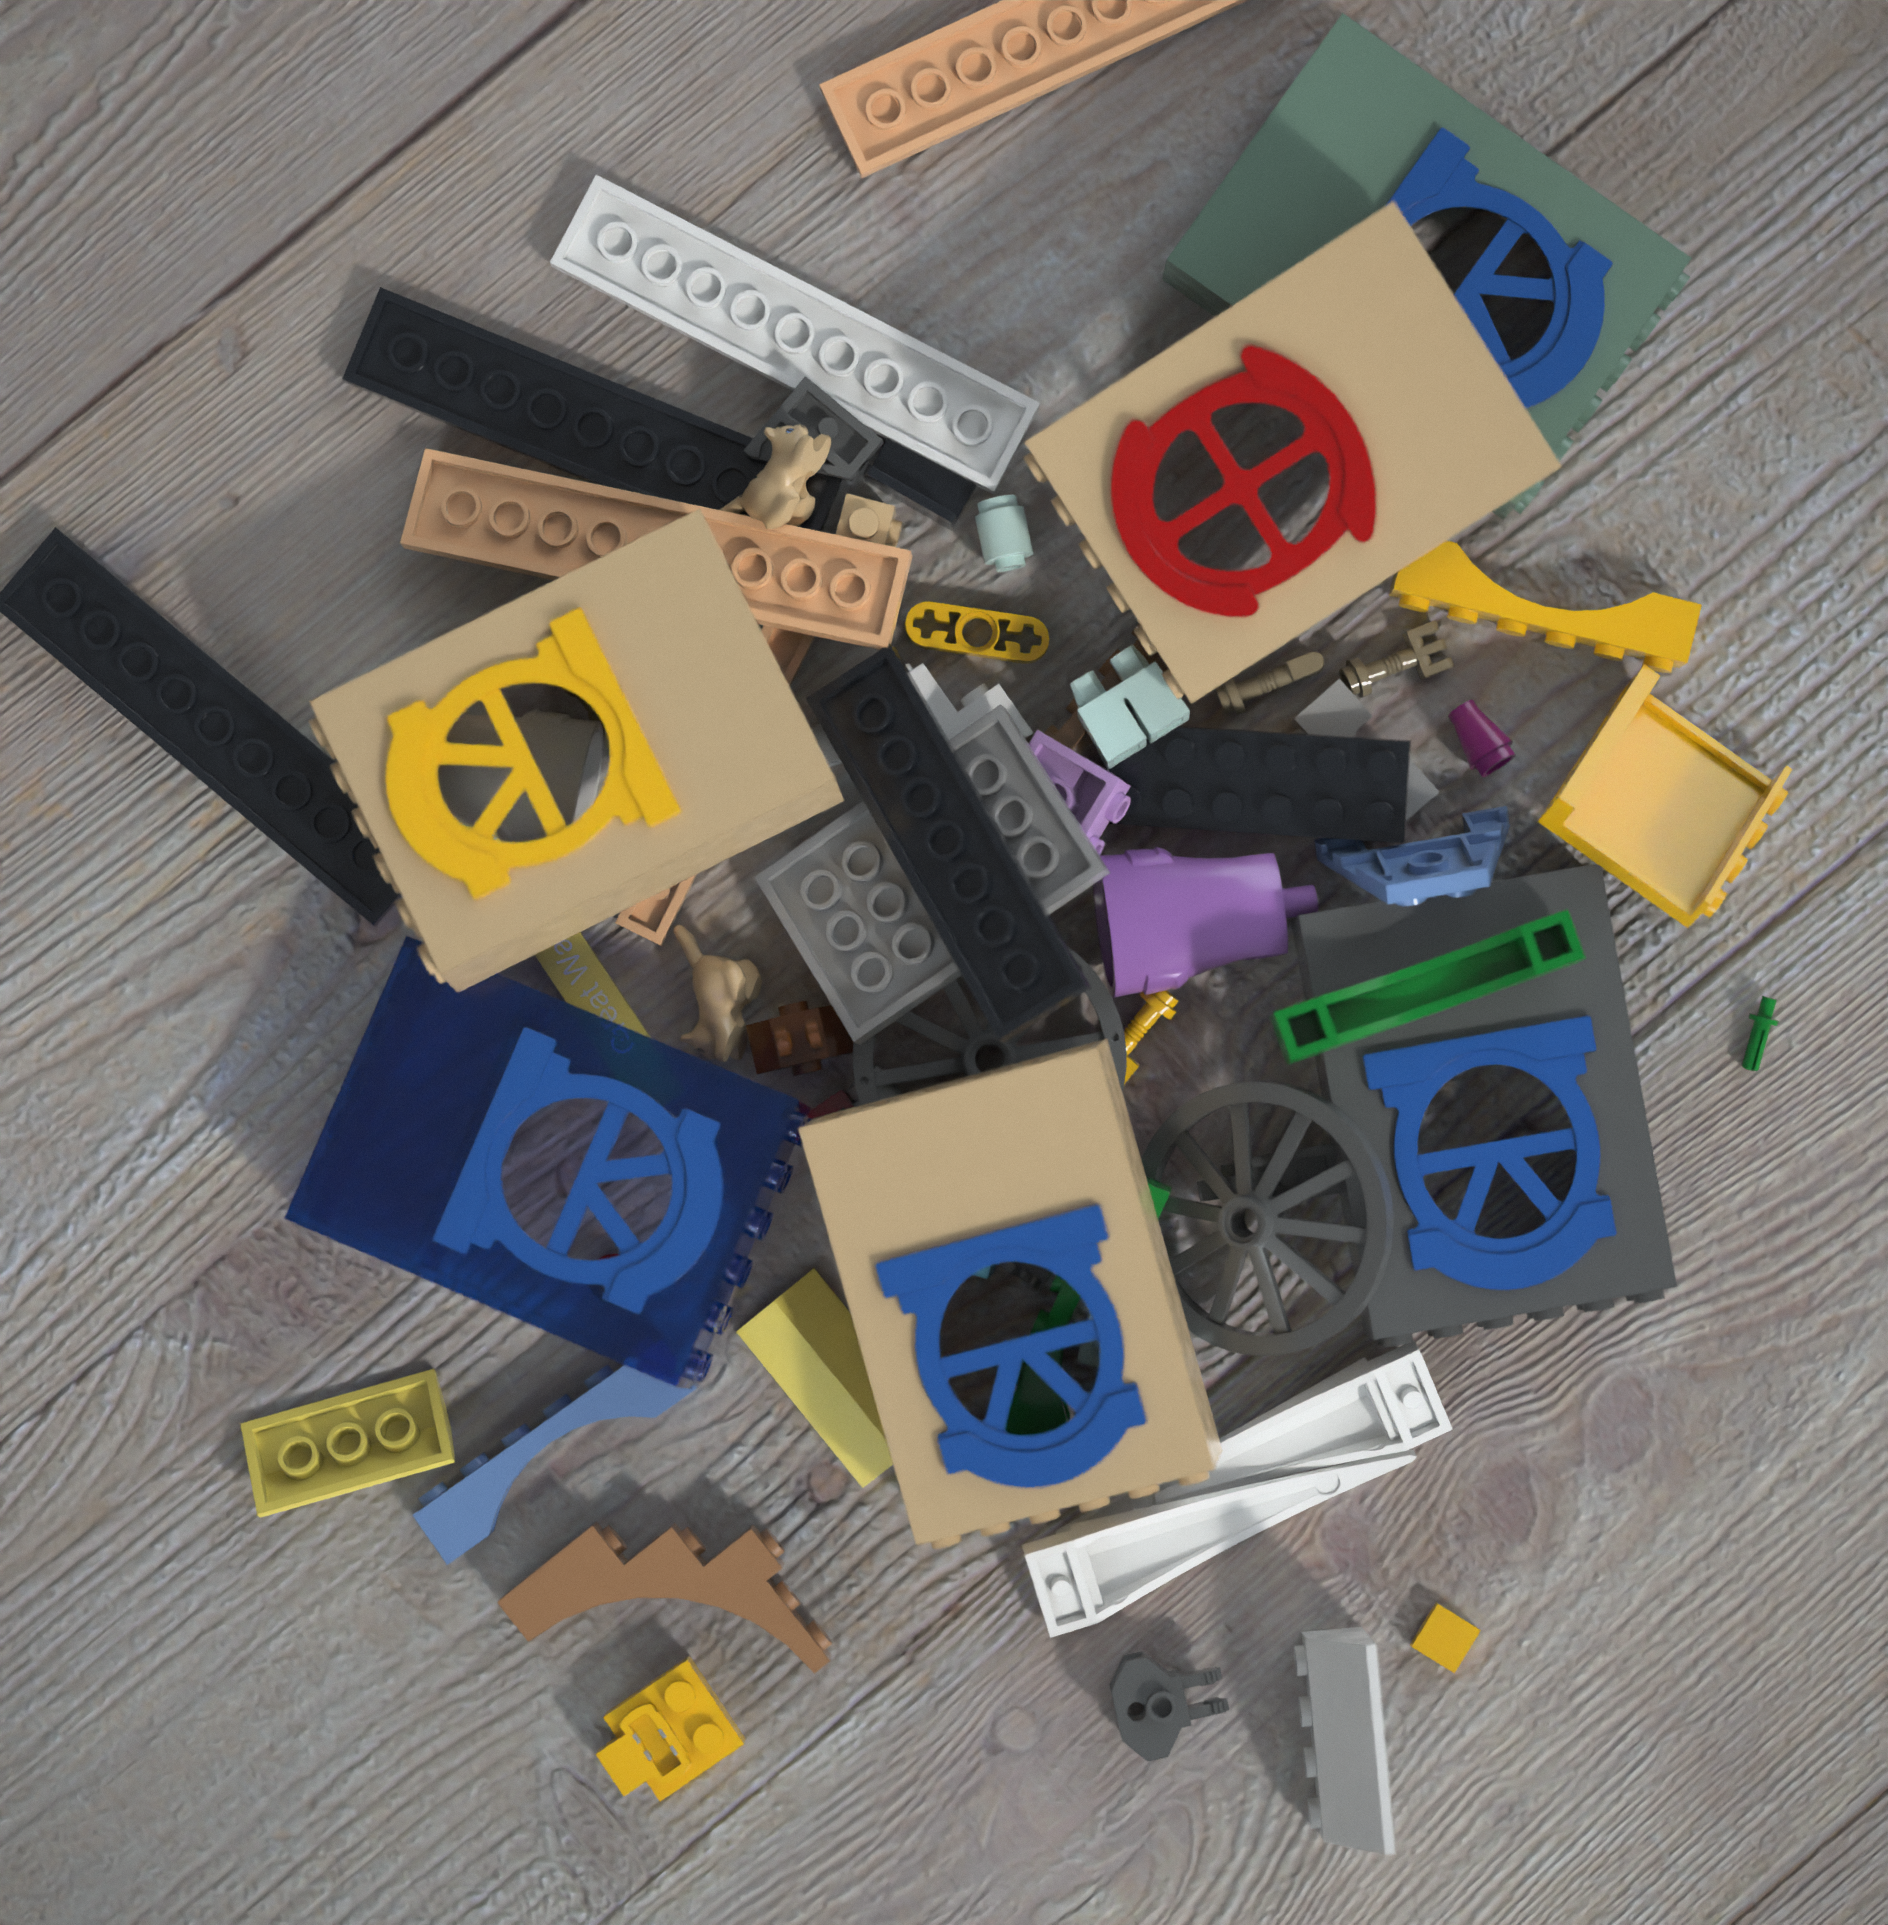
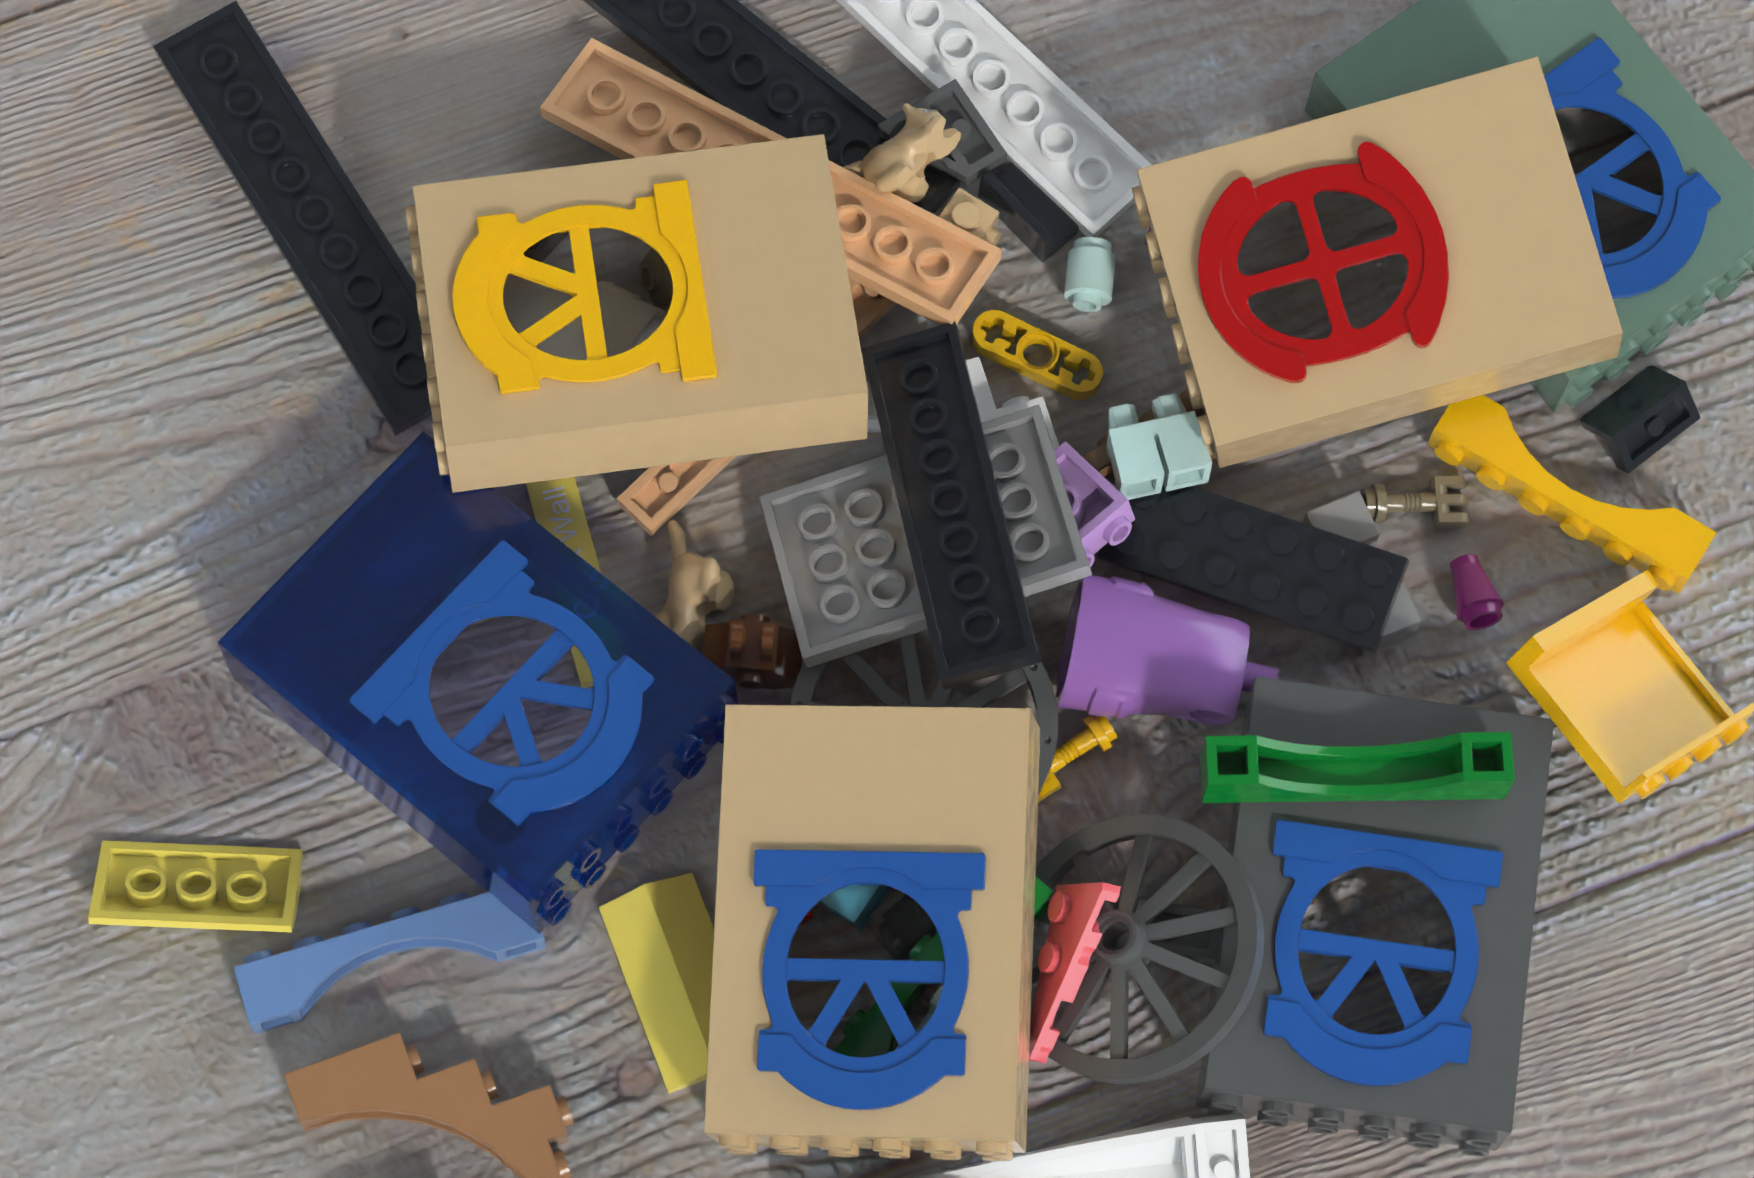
camera: 10 degrees right, 15 degrees down
dark tan hinge [1215,651,1324,715] -> none
medium blue wing [1314,806,1510,906] -> none
green piece [1742,996,1779,1071] -> none
none -> coral wing [1029,882,1121,1063]
none -> black panel [1580,365,1701,474]

